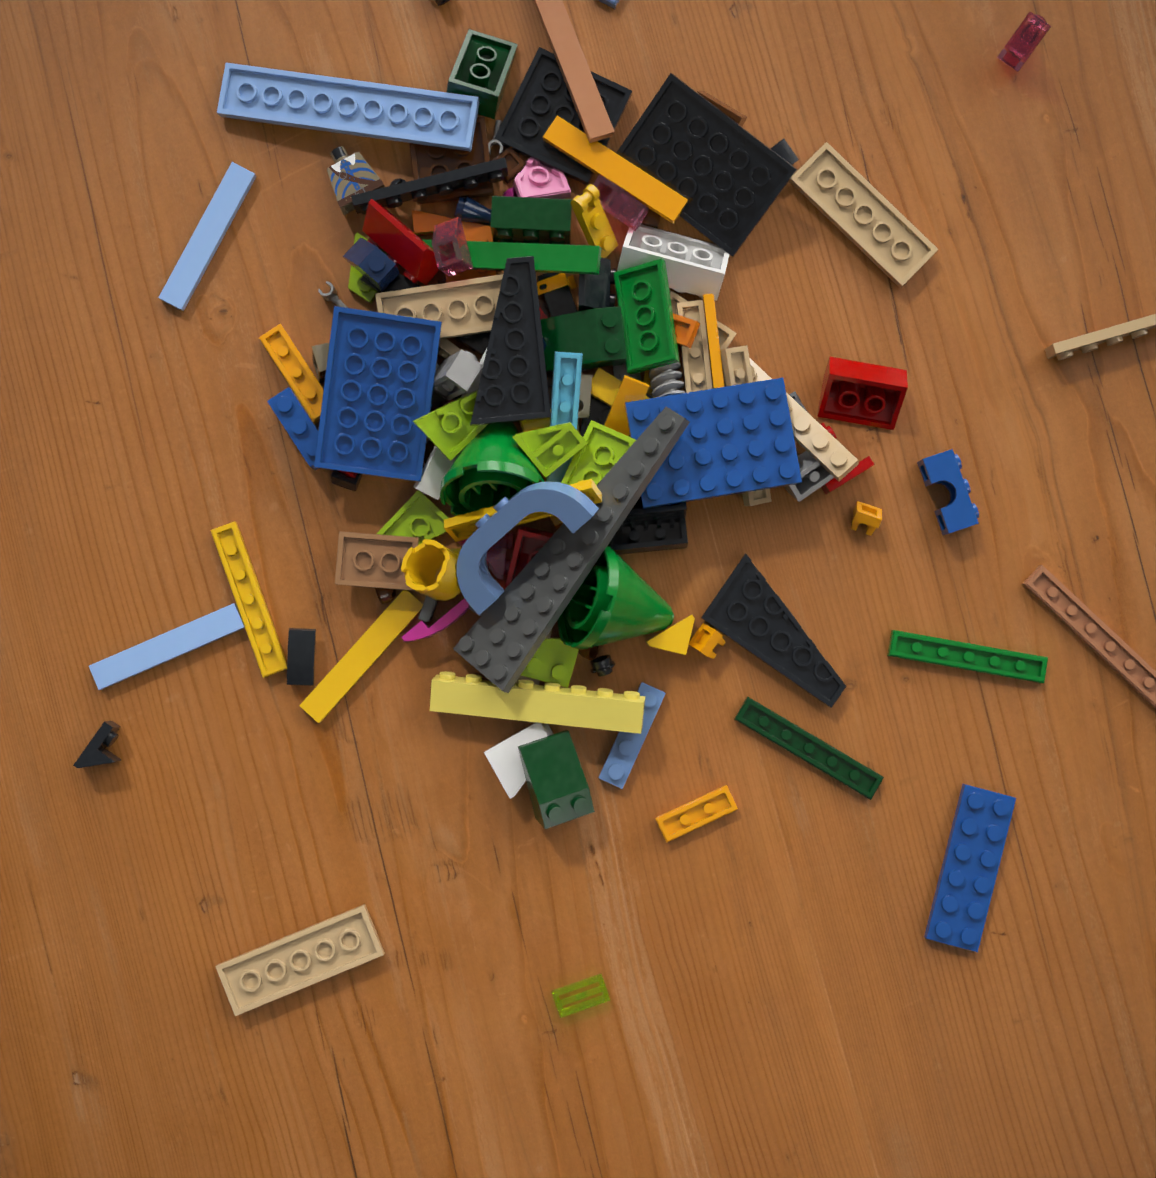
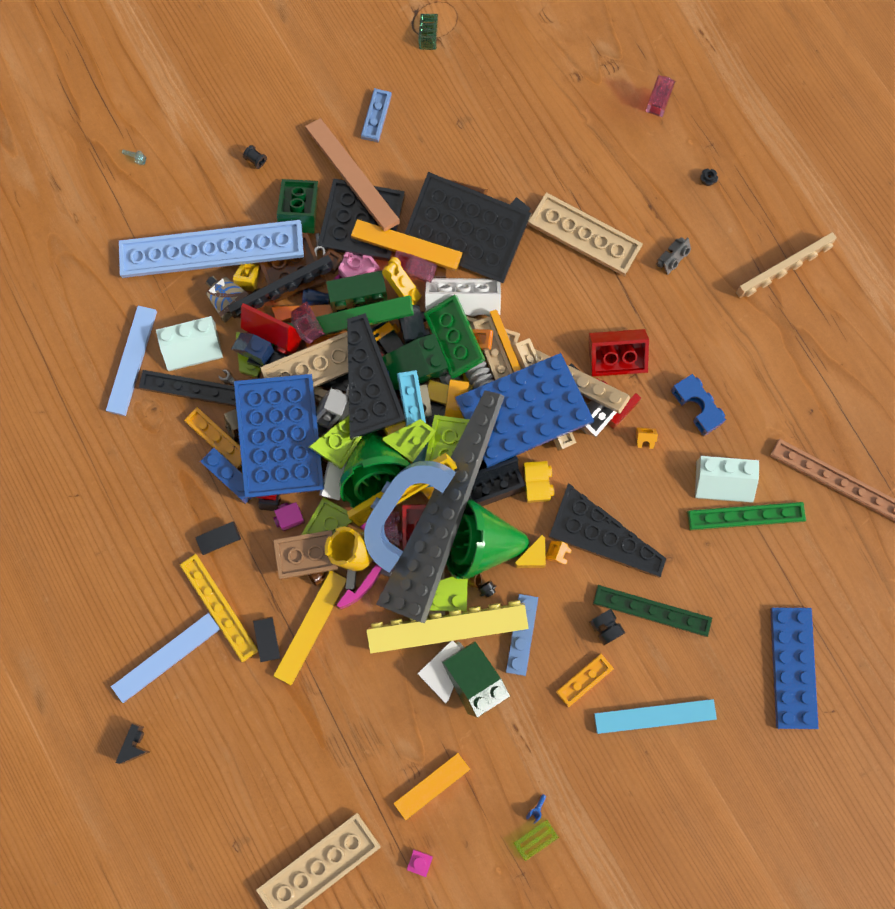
camera: 10 degrees left, 10 degrees down
none -> black plate [139,370,236,407]
none -> light aqua slope [156,316,223,371]
none -> black slope [195,521,241,555]
none -> yellow slope [233,263,260,292]
none -> magenta brick [273,502,305,531]
none -> light orange tile [393,753,470,820]
none -> dark pink plate [407,849,433,877]
none -> yellow brick [523,461,554,503]
none -> blue hand [526,794,546,824]
none -> black wheel [589,609,626,646]
none -> medium azure tile [594,699,717,734]
none -> dark grey hinge [656,237,691,275]
none -> light aqua slope [695,456,759,503]
none -> black plate [700,168,718,186]

